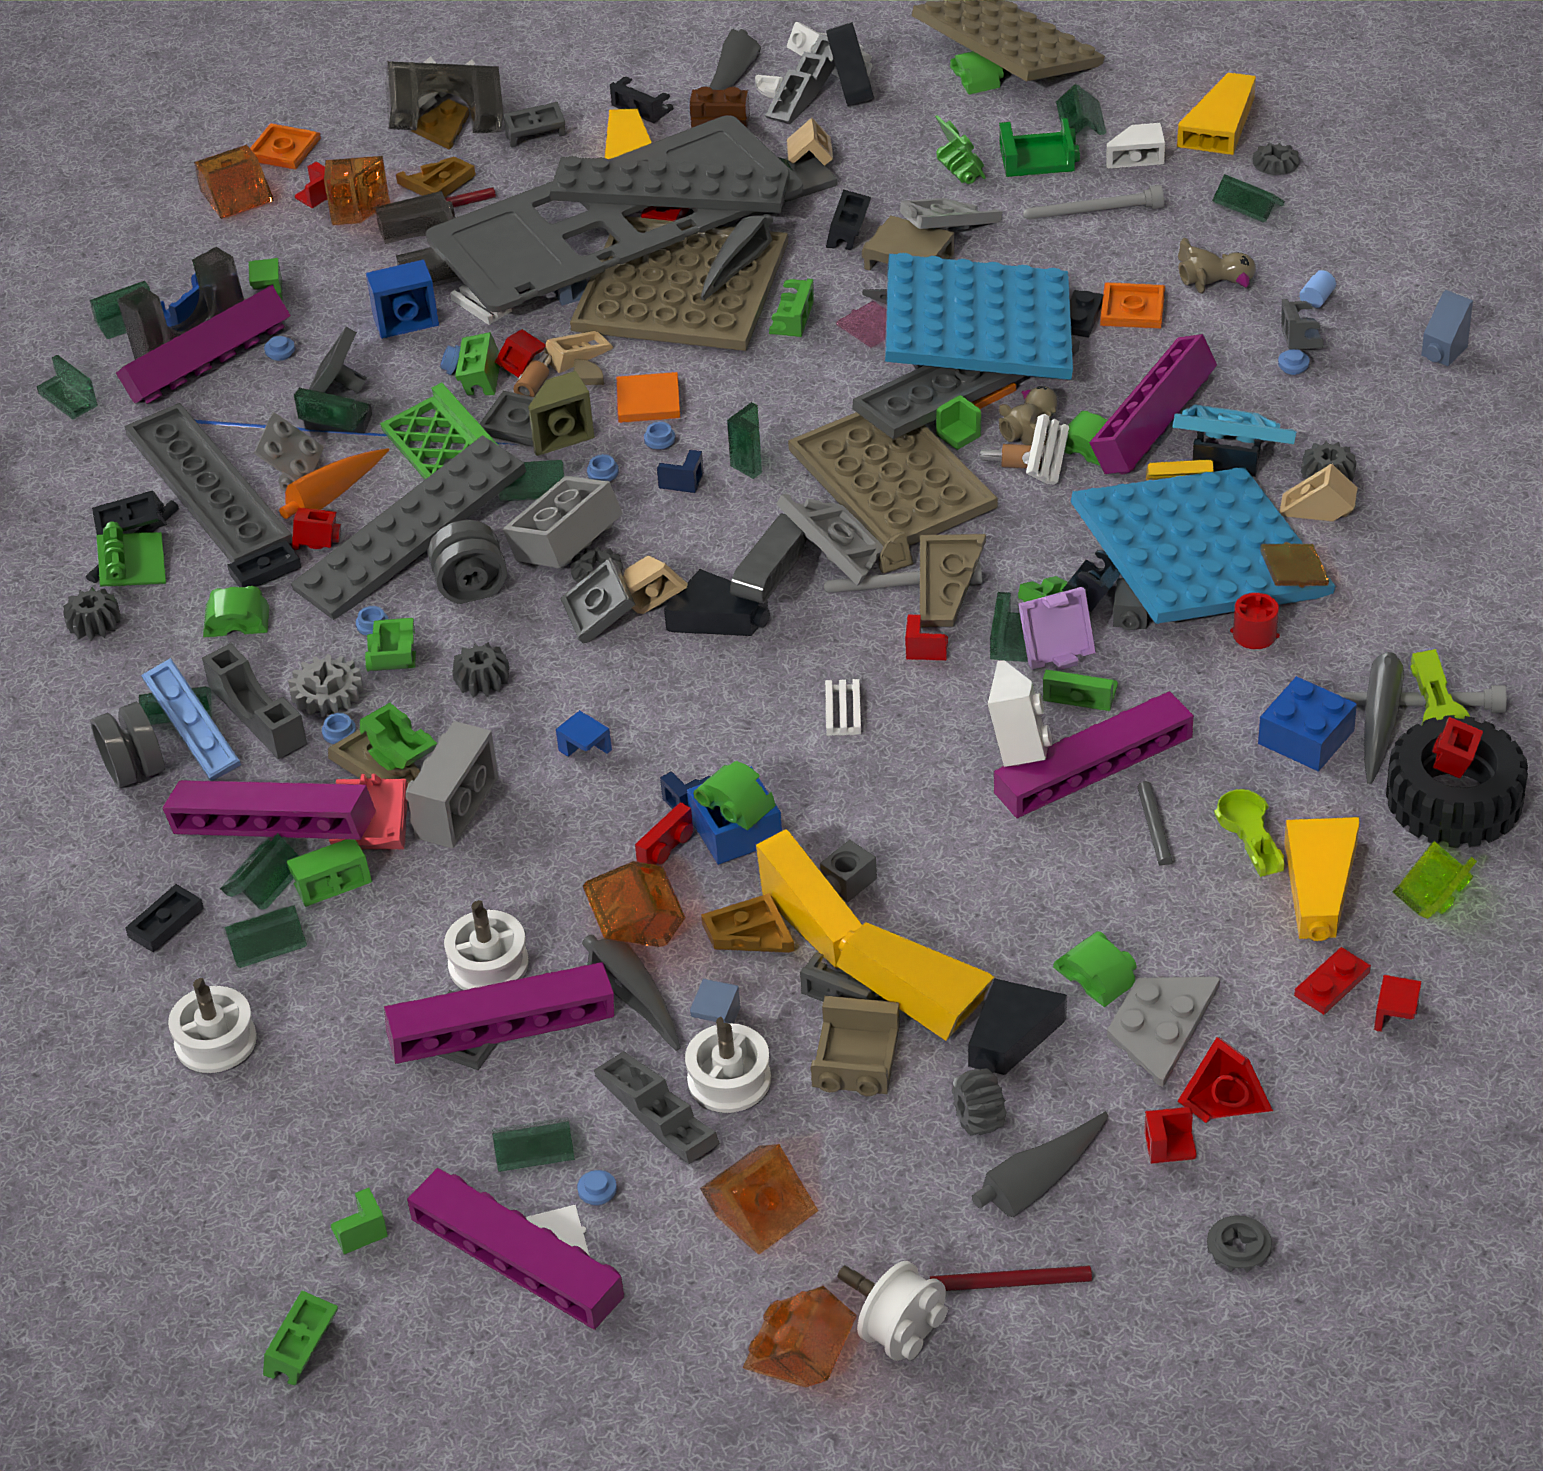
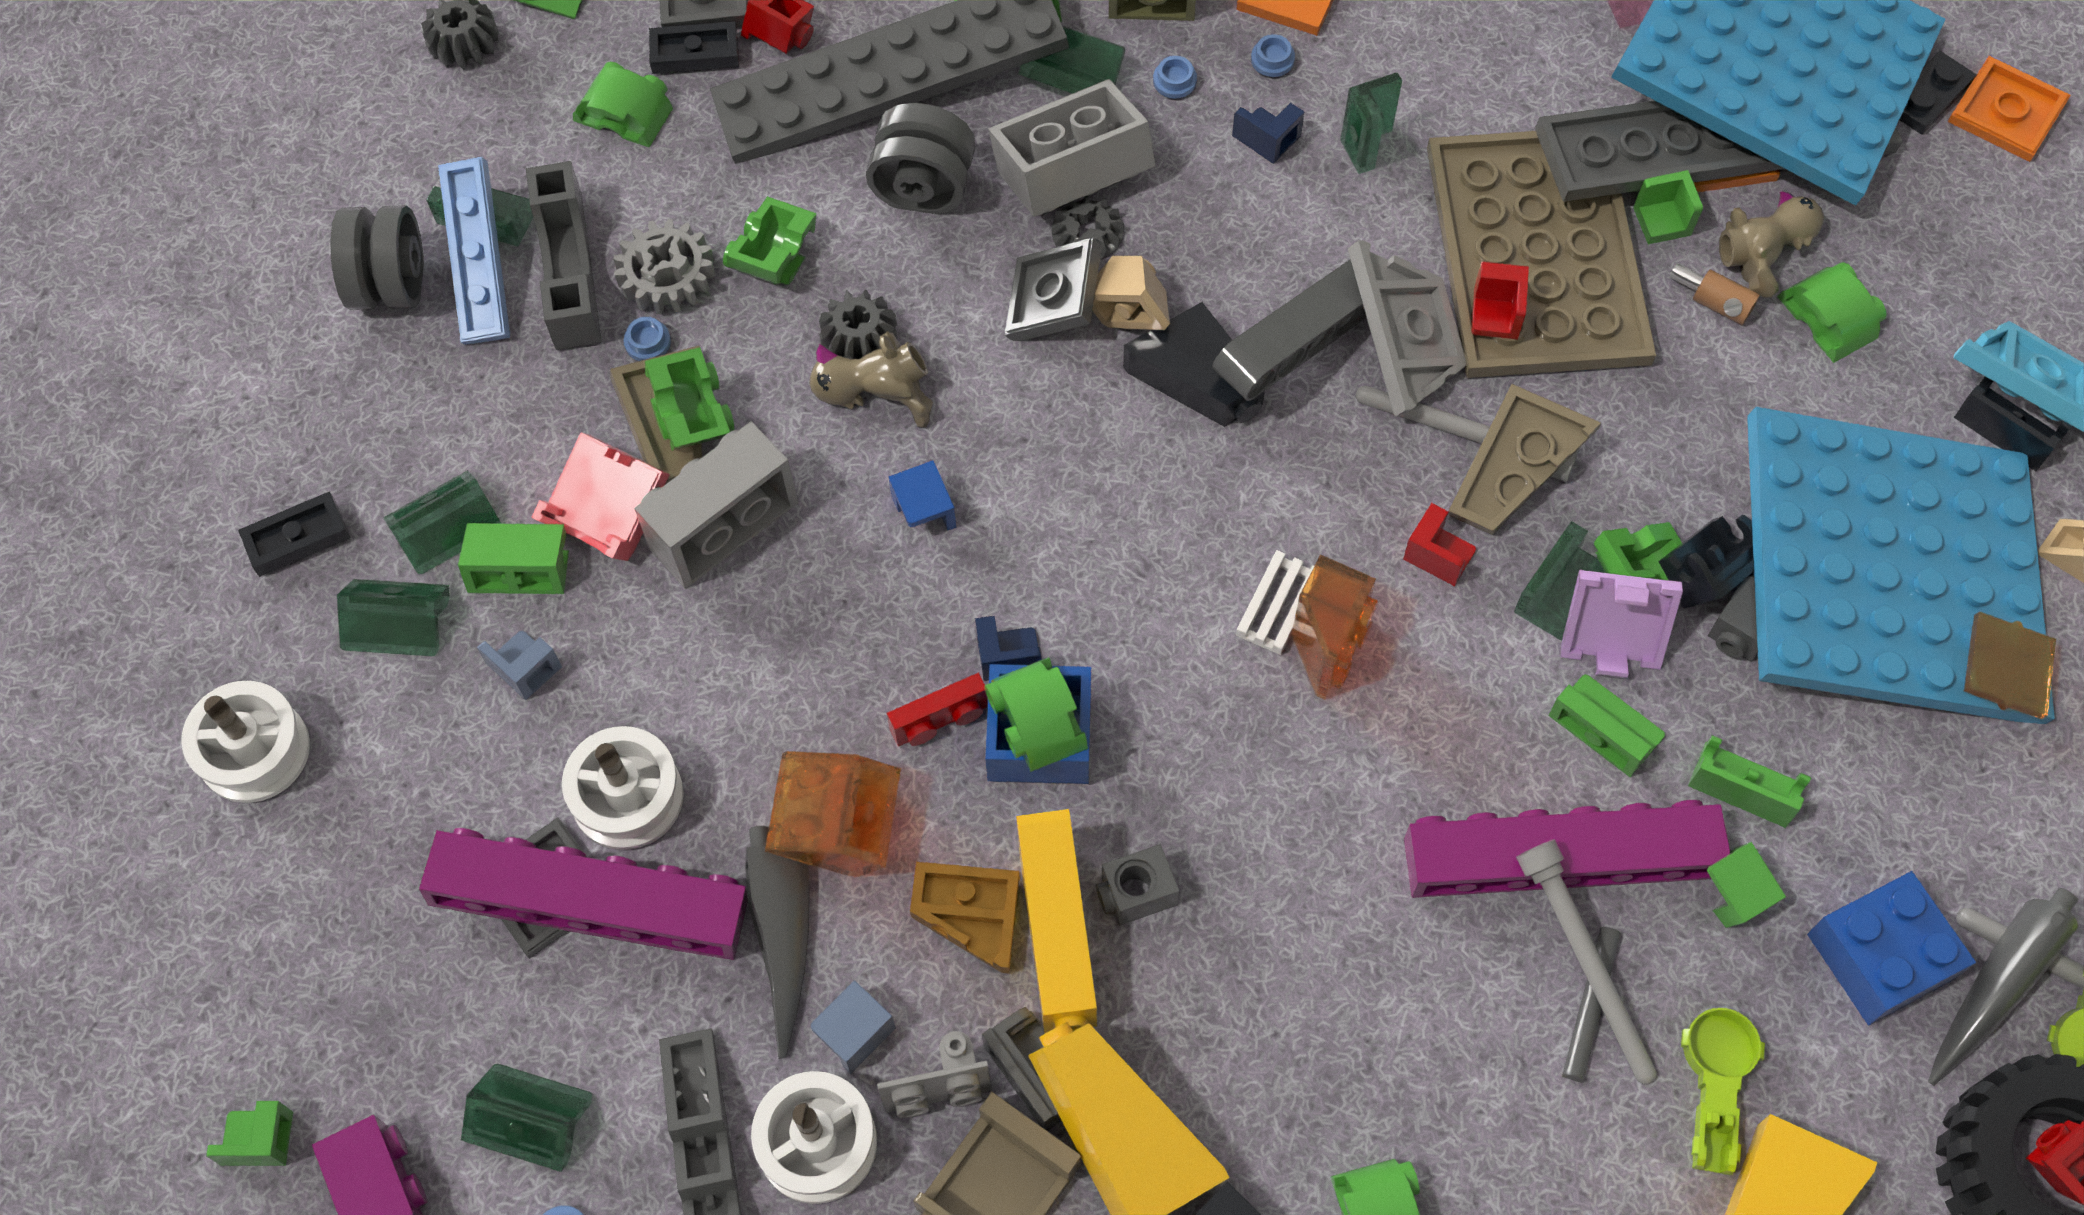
camera: 25 degrees right, 20 degrees up
magenta brick [162,780,376,840] -> none
medium blue plate [356,606,389,635] -> none
dark tan tile [879,532,914,573] -> none
white slope [988,660,1052,767] -> none
white tile [1026,414,1069,485] -> none
magenta brick [1089,334,1217,474] -> none
yellow tile [1145,460,1213,481] -> none
red piece [1230,593,1280,649] -> none
none -> sand blue panel [477,631,562,700]
none -> dark tan animal [809,331,933,428]
none -> light grey hinge [877,1031,992,1118]
none -> clear orange slope [1291,554,1379,700]
none -> red panel [1471,262,1529,340]
none -> light grey piece [1516,839,1657,1084]
none -> bright green hinge [1688,735,1811,828]
none -> bright green panel [1707,842,1786,928]

